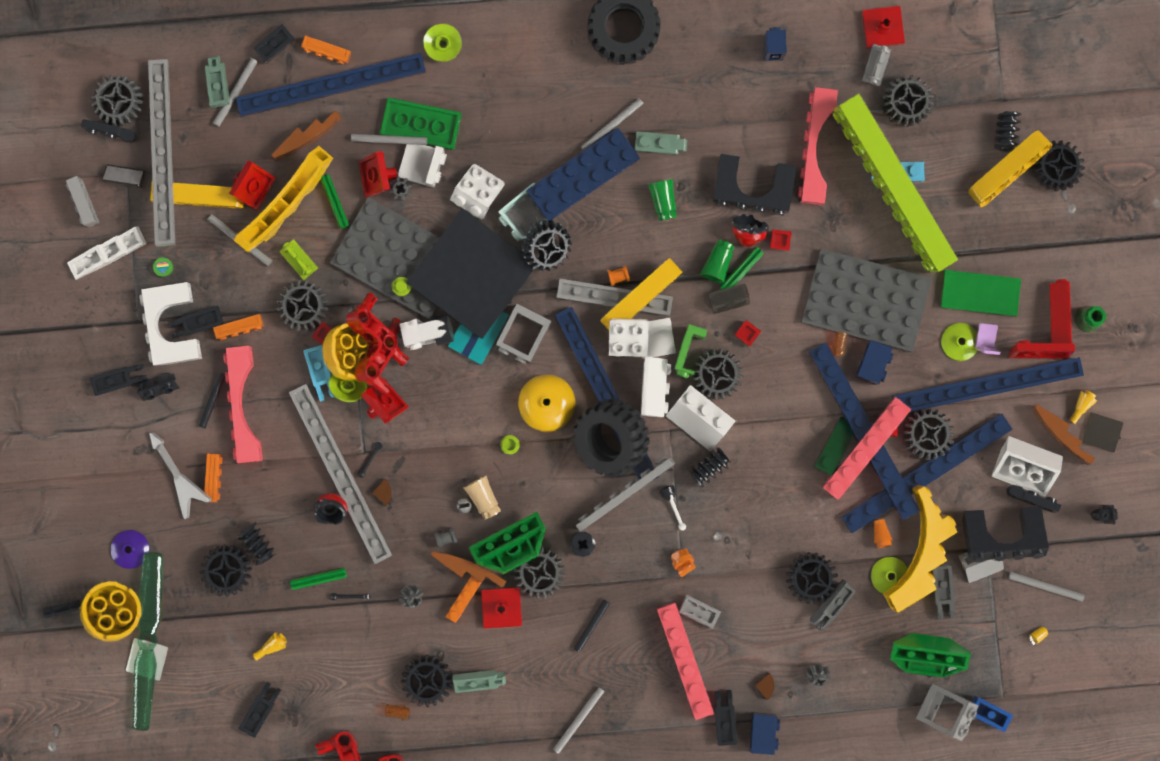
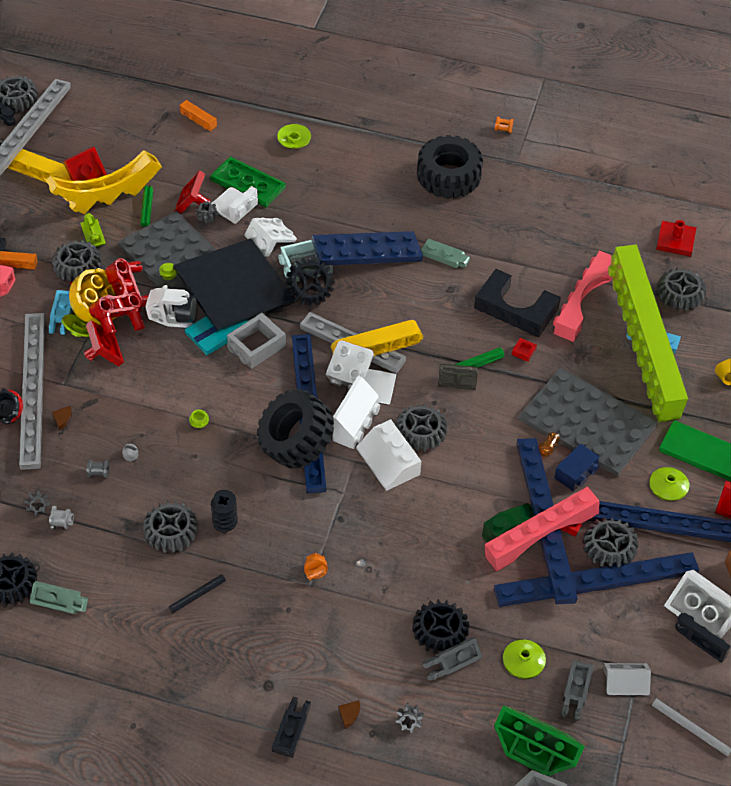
camera: 25 degrees right, 35 degrees down
sand green hinge [205,56,230,108] -> none
light grey bar [208,214,273,266] -> none
light grey bar [213,58,258,127] -> none
dark blue plate [236,53,426,117] -> none
black plate [253,24,295,64] -> none
dark orange slope [271,111,343,161] -> none
light grey bar [351,134,427,145] -> none
black hinge [358,442,382,478] -> none
dark orange slope [430,551,507,588] -> none
orange piece [445,576,481,623] -> none
tan plant [463,475,501,520] -> none
green wedge [469,512,546,574] -> none
red tile [481,587,522,629] -> none
yellow cylinder [518,374,576,432] -> none
light grey bar [553,687,605,754] -> none
light grey plate [576,457,676,532] -> none
light grey bar [581,98,644,151] -> none
orange bush [607,265,630,287] -> none
green plant [647,179,677,221] -> none
coral arch [656,602,714,720] -> none
hinge [659,485,686,530] -> none
bright green panel [673,324,708,378] -> none
light grey plate [678,594,721,629] -> none
black piece [689,447,731,488] -> none
green plant [699,240,735,284] -> none
hair [732,214,769,247] -> none
red plate [734,320,761,347] -> none
dark blue brick [750,712,780,755] -> none
dark blue brick [763,27,787,61] -> none
light grey hinge [862,44,891,86] -> none
orange cone [873,519,893,548] -> none
yellow arch [883,485,957,613] -> none
black arch [962,506,1049,563] -> none
lavender bracket [975,323,1001,355] -> none
yellow piece [1029,627,1048,645] -> none
none -> light grey brick [49,506,74,530]

